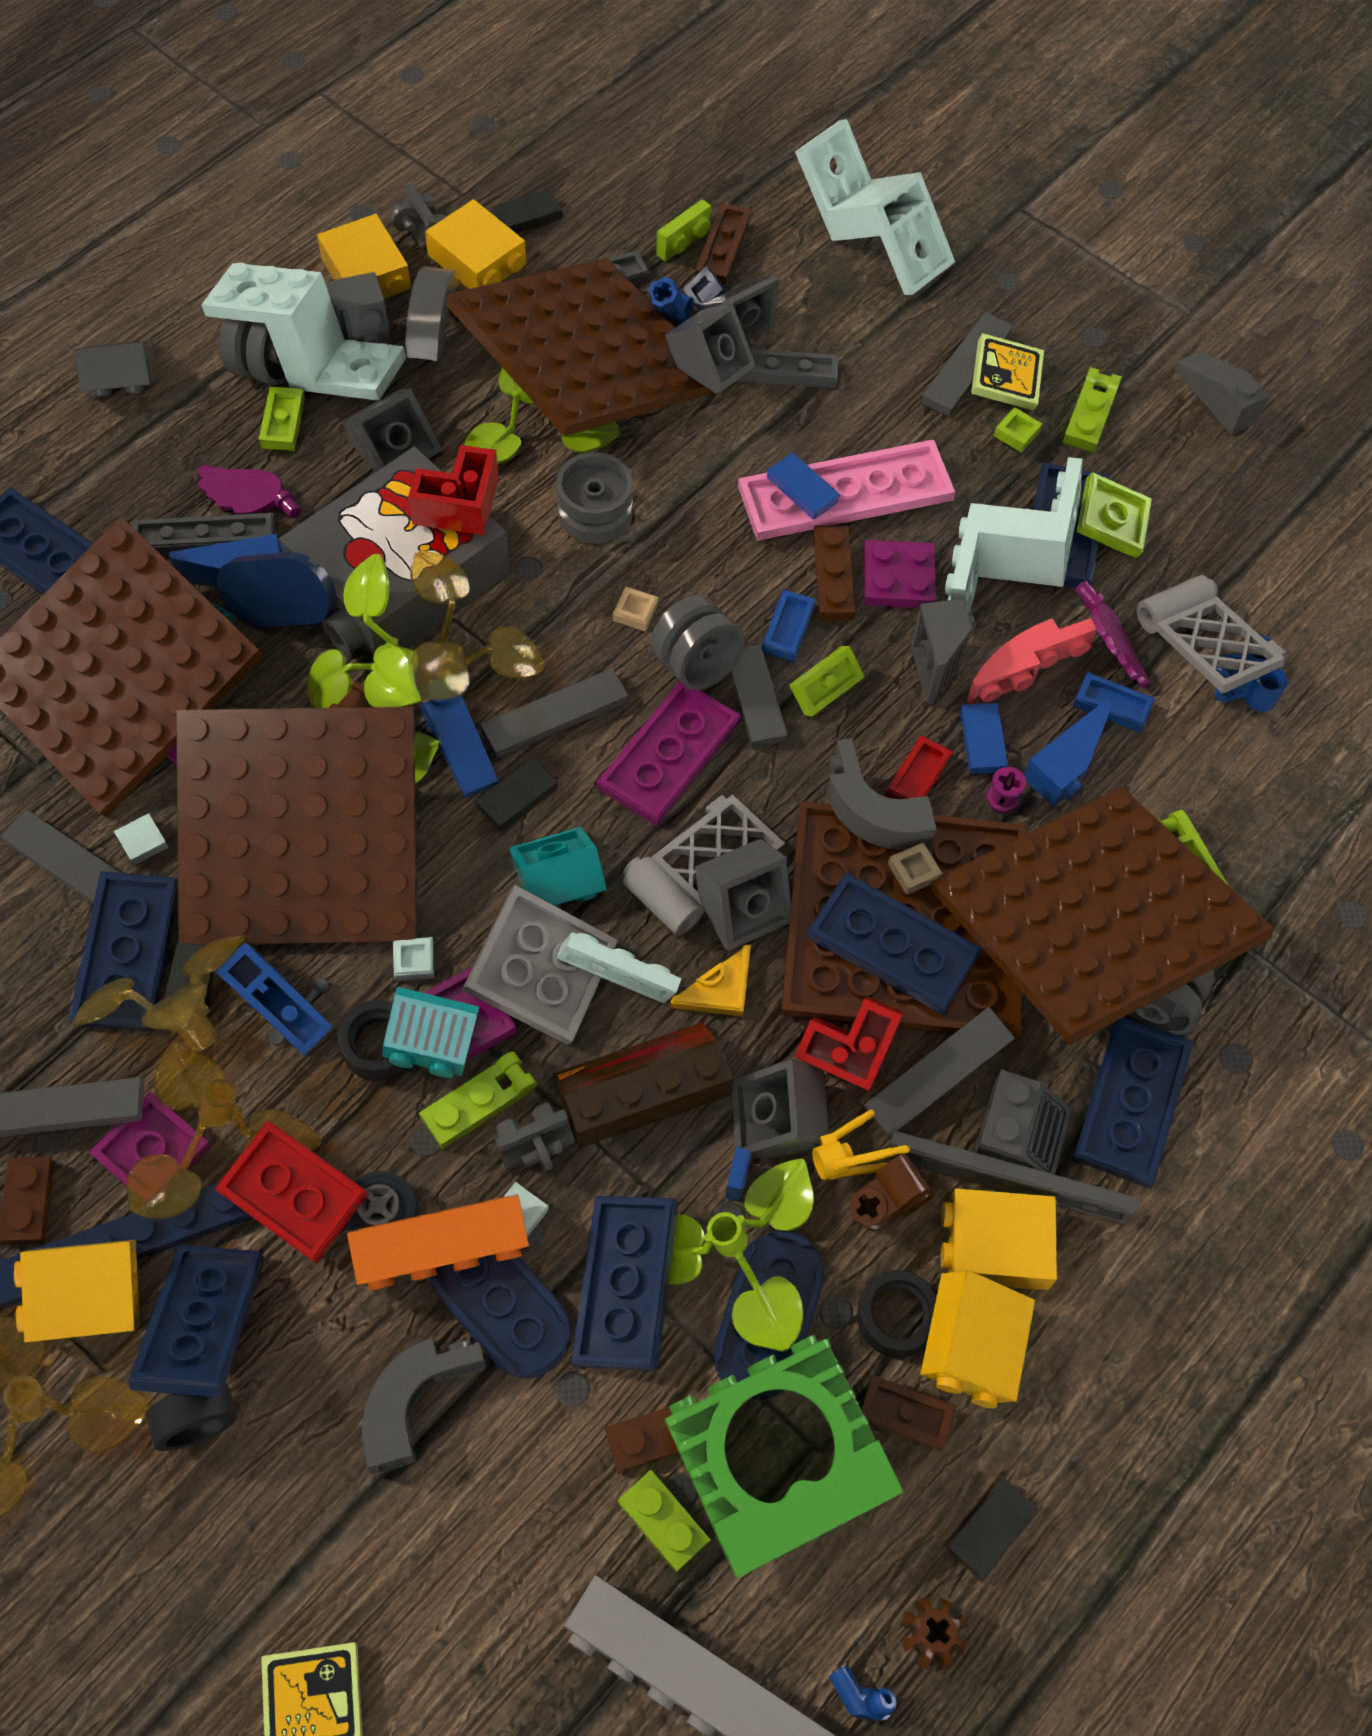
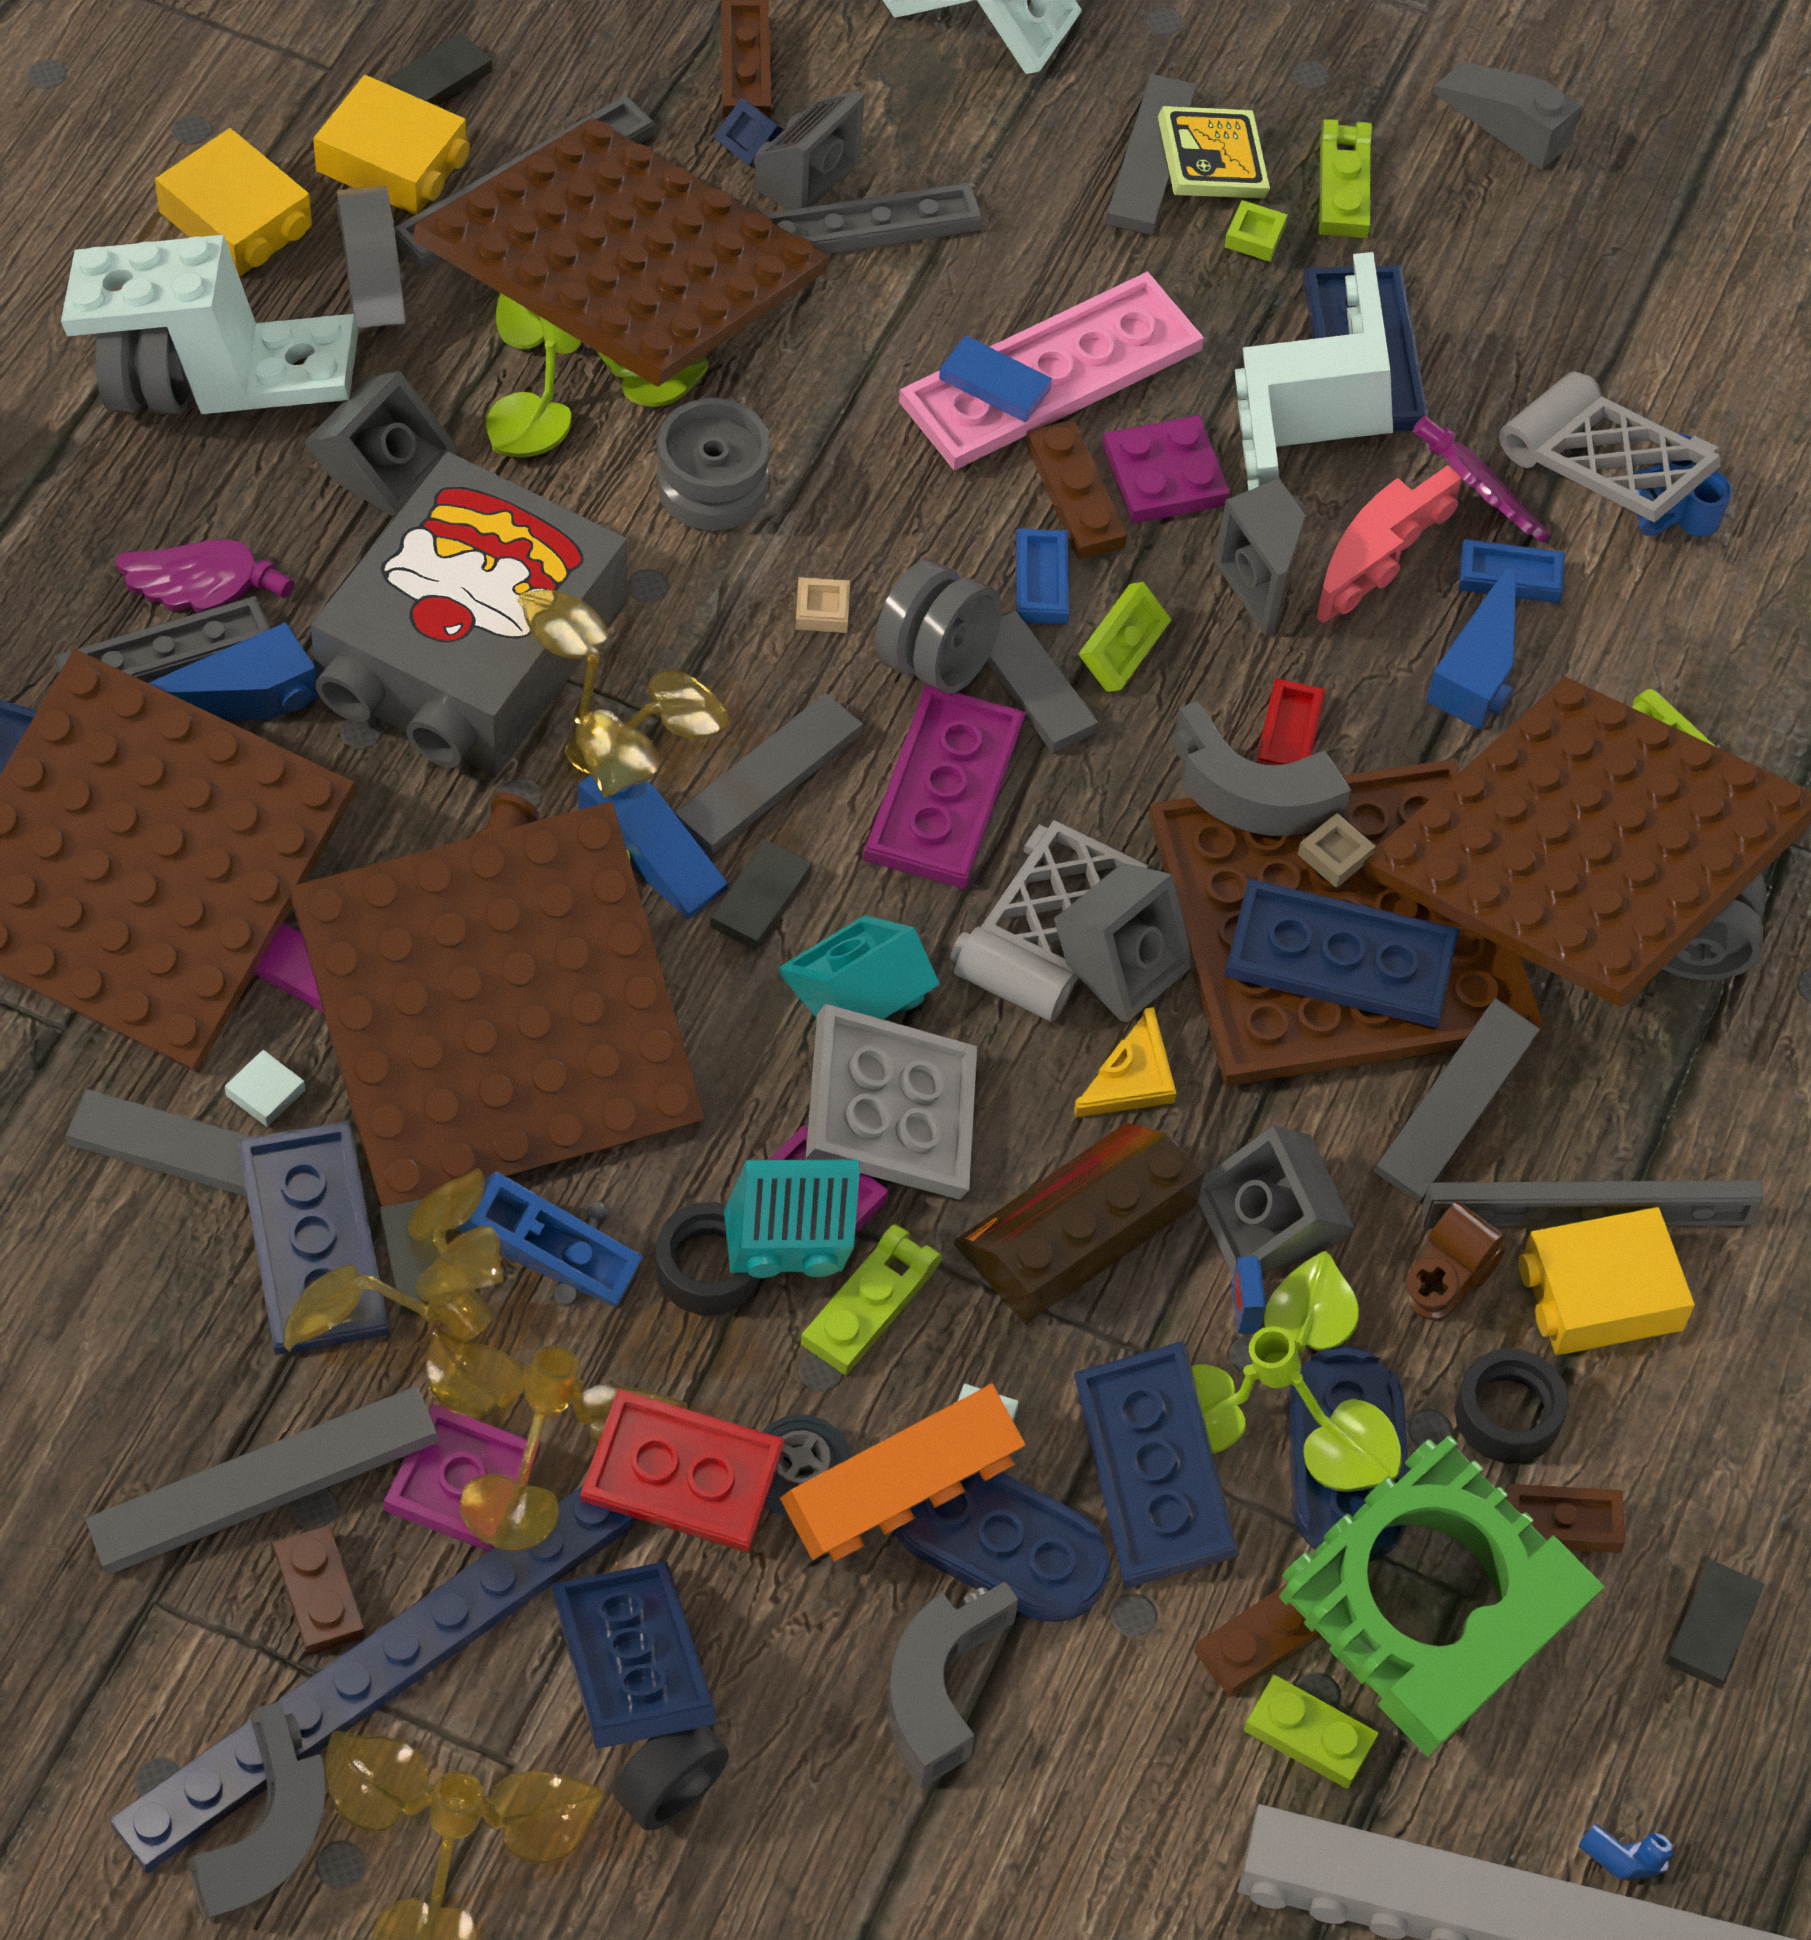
camera: 20 degrees left, 5 degrees down
yellow brick [14,1240,140,1342] -> none
dark blue tile [217,552,337,627] -> none
lime plate [258,387,305,451] -> none
lime plant [307,554,421,708] -> none
dark grey slope [325,272,391,345] -> none
dark grey hips [390,184,446,249] -> none
light aqua tile [393,937,435,981] -> none
red brick [408,445,499,535] -> none
dark grey hips [495,1102,575,1172] -> none
light aqua plate [556,932,681,1003] -> none
blue piece [648,277,694,324] -> none
lime plate [657,199,711,262] -> none
dark grey slope [665,302,756,393] -> none
red brick [795,997,905,1091] -> none
yellow plant [812,1110,910,1181] -> none
reddish brown piece [900,1596,968,1671] -> none
yellow brick [920,1270,1035,1408] -> none
blue tile [960,703,1008,774] -> none
dark grey slope [974,1069,1072,1175] -> none
magenta bush [986,767,1026,814] -> none
dark blue tile [1072,1017,1194,1189] -> none
lime tile [1076,472,1152,559] -> none

